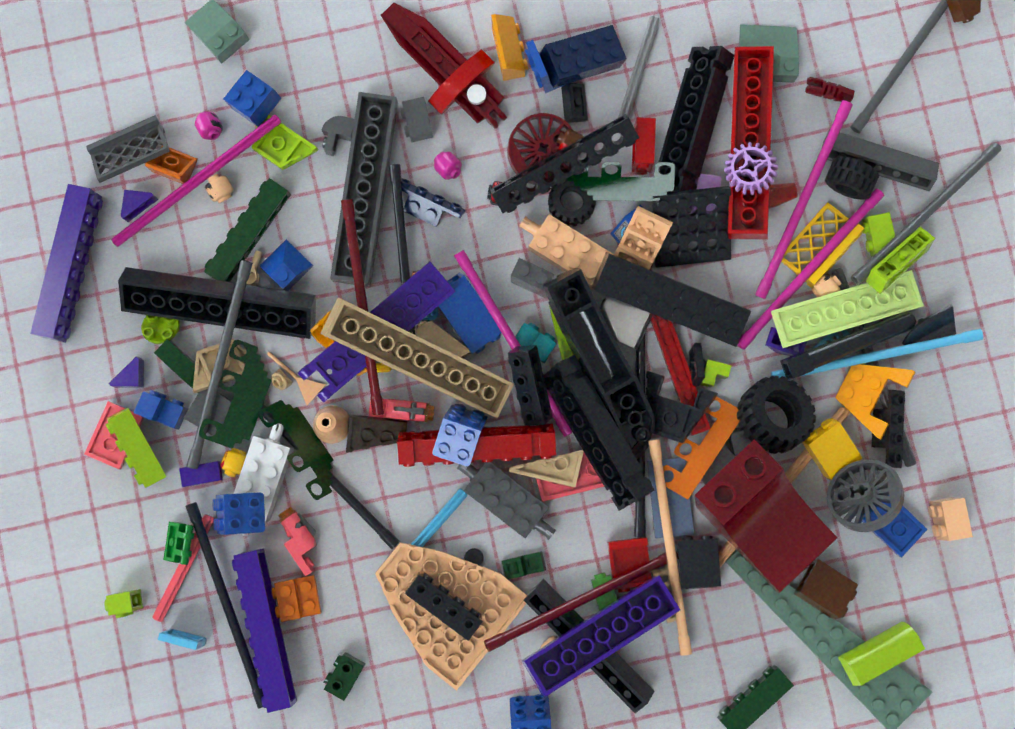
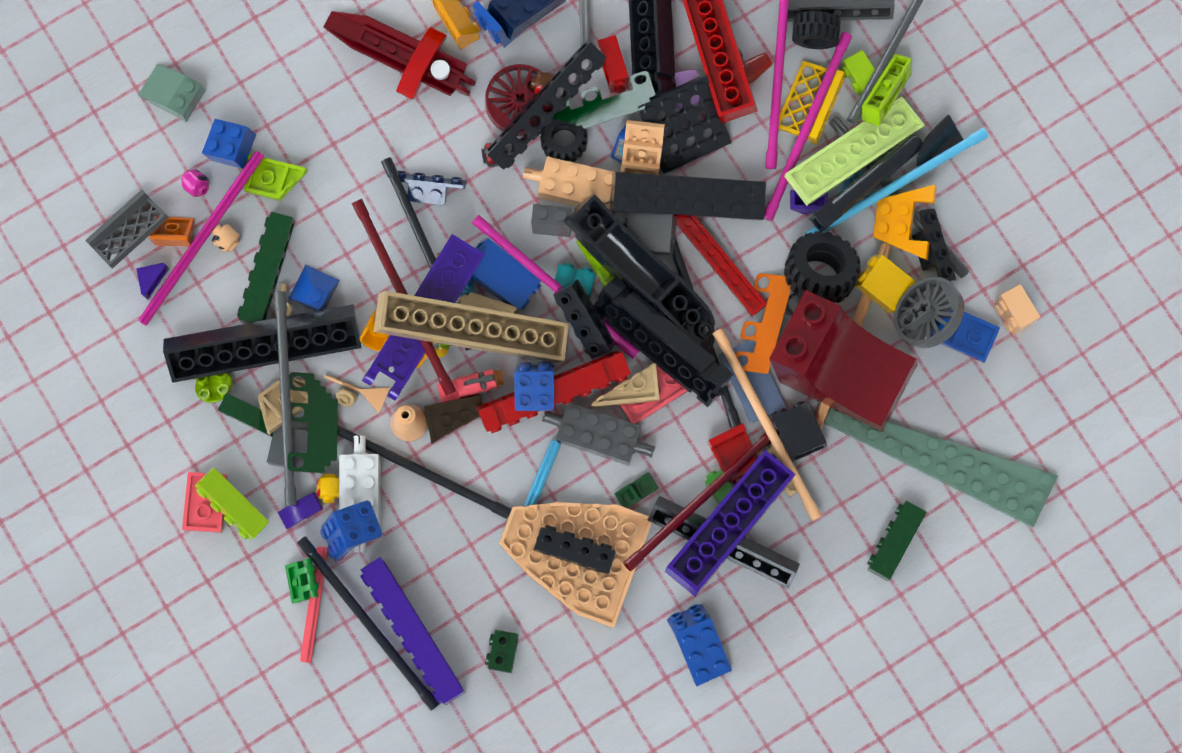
camera: 20 degrees left, 5 degrees down
dark purple piece [30,184,103,343] -> none
lime brick [104,589,143,618] -> none
dark purple slope [108,356,144,388] -> none
blue brick [134,390,188,430] -> none
medium azure tile [158,628,207,650] -> none
dark green piece [257,400,333,500] -> none
orange plate [272,575,322,622] -> none
coral plate [278,507,316,576] -> none
dark grey brick [321,116,354,156] -> none
dark grey brick [330,92,398,287] -> none
dark grey brick [400,97,433,143] -> none
dark pink head [434,152,462,180] -> none
black tile [464,548,484,565] -> none
black slope [561,83,588,123] -> none
black wing [646,371,718,443] -> none
black plate [689,343,706,386] -> none
lime piece [700,359,732,387] -> none
lavender gear [724,142,778,195] -> none
reddish brown brick [794,559,858,620] -> none
light nougat head [812,273,842,297] -> none
lime brick [838,622,925,686] -> none

